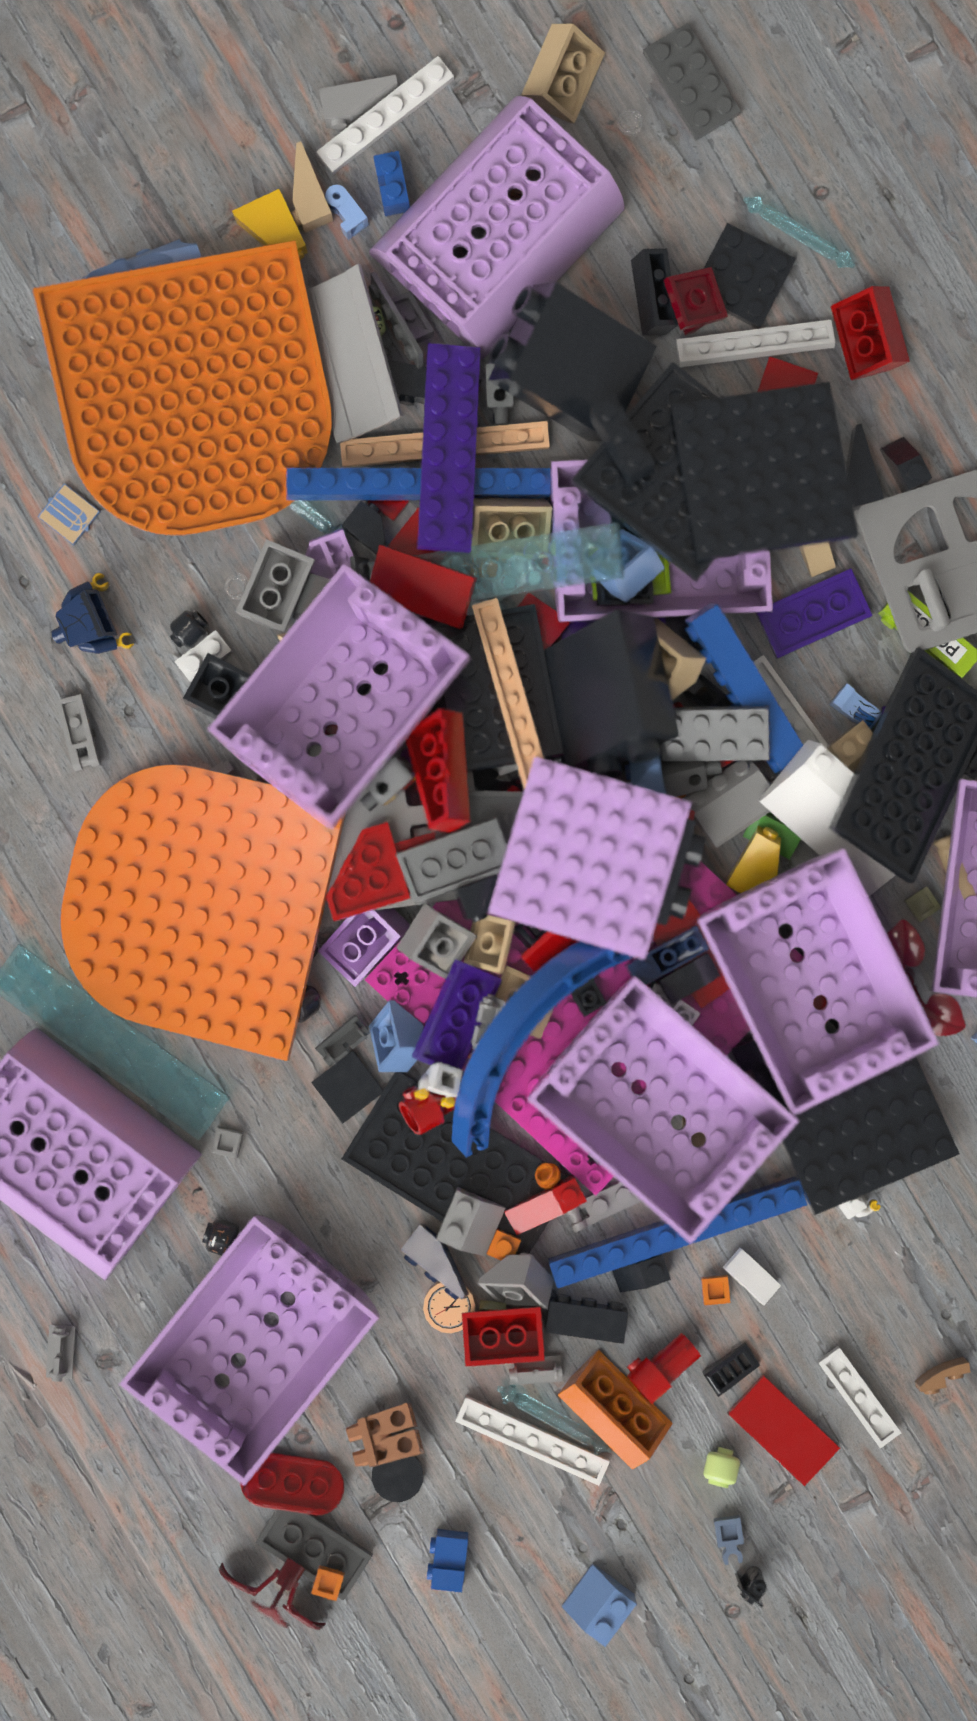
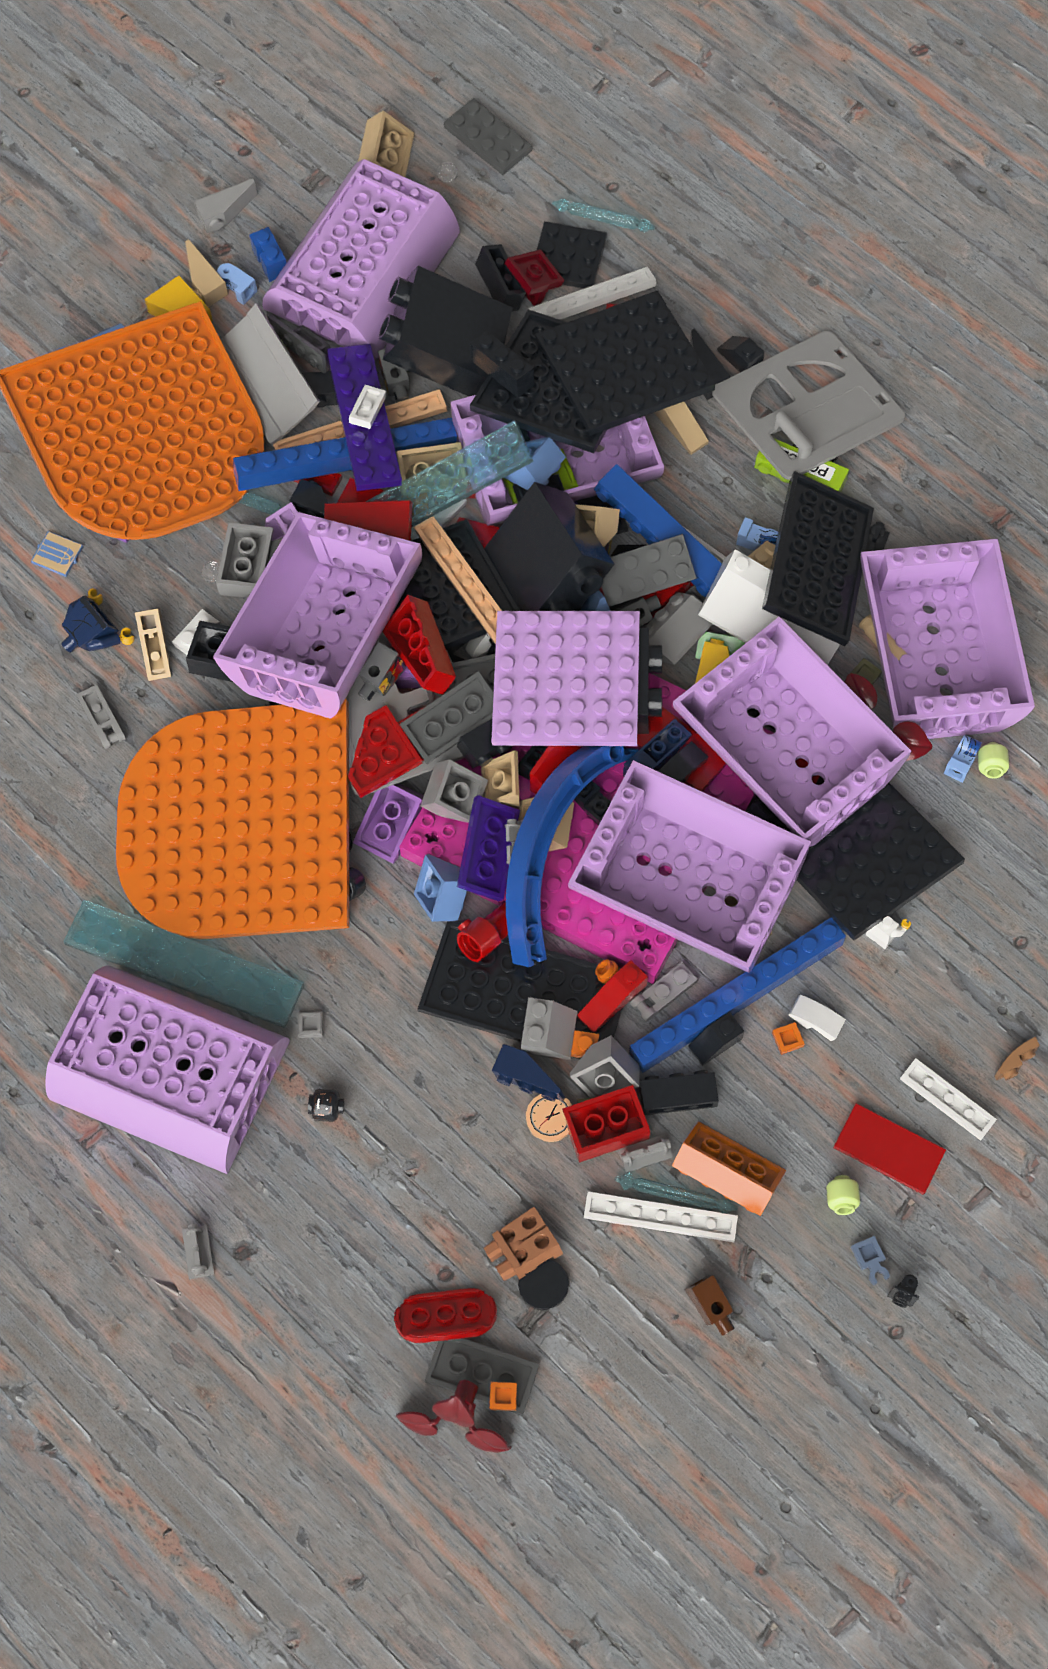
camera: 15 degrees left, 20 degrees down
lavender slope [119,1215,379,1486] -> none
black head [170,610,209,649] -> none
black tile [311,1050,384,1124] -> none
dark grey hinge [315,1015,370,1066] -> none
white plate [316,56,454,175] -> none
white piece [415,1063,463,1108] -> none
blue brick [426,1529,468,1593] -> none
medium blue slope [562,1563,637,1647] -> none
red piece [627,1333,701,1405] -> none
black slope [702,1343,760,1397] -> none
dark purple plate [756,568,873,659] -> none
red slope [830,286,910,381] -> none
none -> tan slope [135,608,171,681]
none -> white plate [349,385,386,429]
none -> reddish brown torso [685,1275,735,1336]

